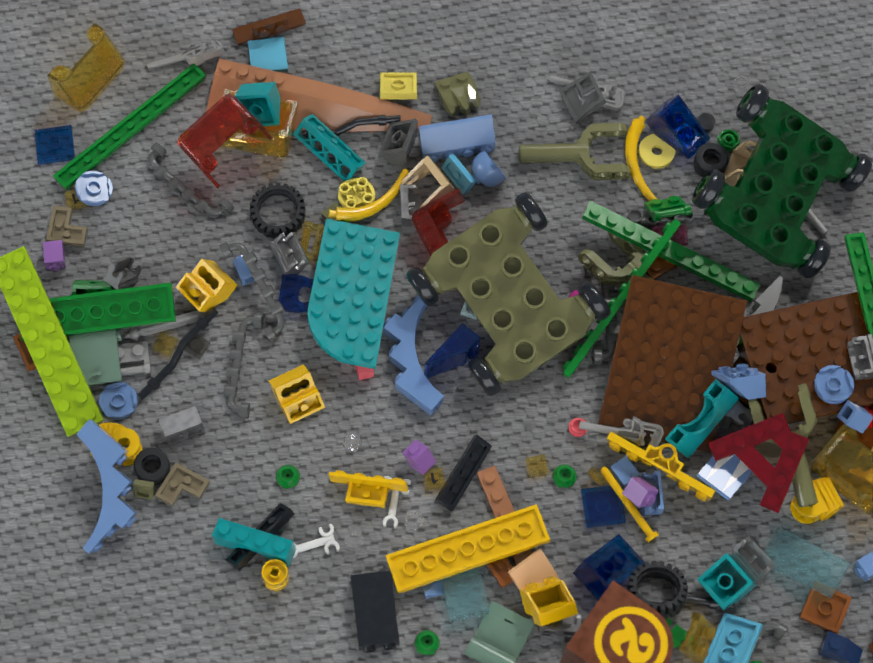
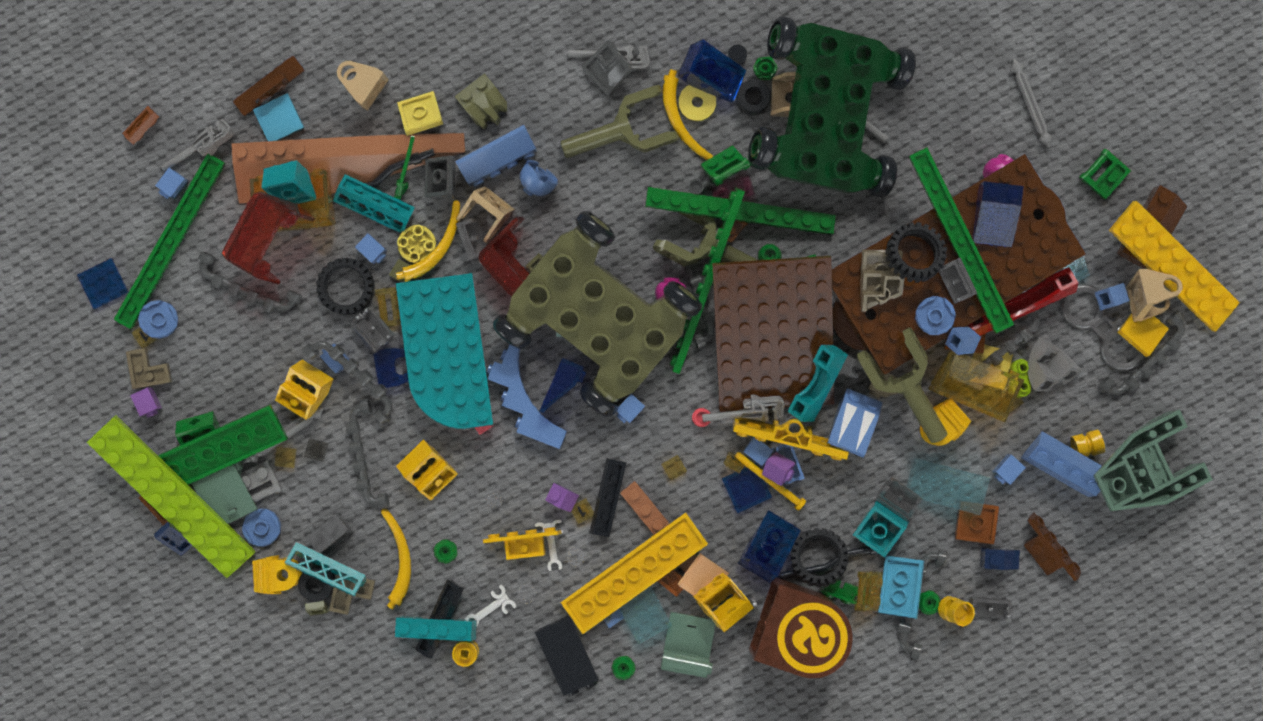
camera: 10 degrees left, 20 degrees up
clear yellow windscreen [47,23,125,112] -> none
medium blue arch [76,419,137,554] -> none
flat silver hinge [103,255,142,289] -> none
black bar [137,308,218,400] -> none
medium azure plate [441,154,476,195] -> none
green plate [552,464,577,488] -> none
dark red plate [708,413,810,513] -> none
medium blue slope [711,364,766,400] -> none
light grey slope [752,276,783,315] -> none
none -> dark orange plate [122,106,159,145]
none -> dark blue tile [154,522,193,556]
none -> medium blue brick [155,168,189,199]
none -> teal fence [285,542,366,597]
none -> tan hose [337,61,389,111]
none -> medium blue brick [355,233,387,264]
none -> yellow animal [381,508,411,610]
none -> green sword [394,136,415,200]
none -> medium blue brick [616,394,645,423]
none -> dark tan slope [860,250,904,312]
none -> black tyre [885,222,947,283]

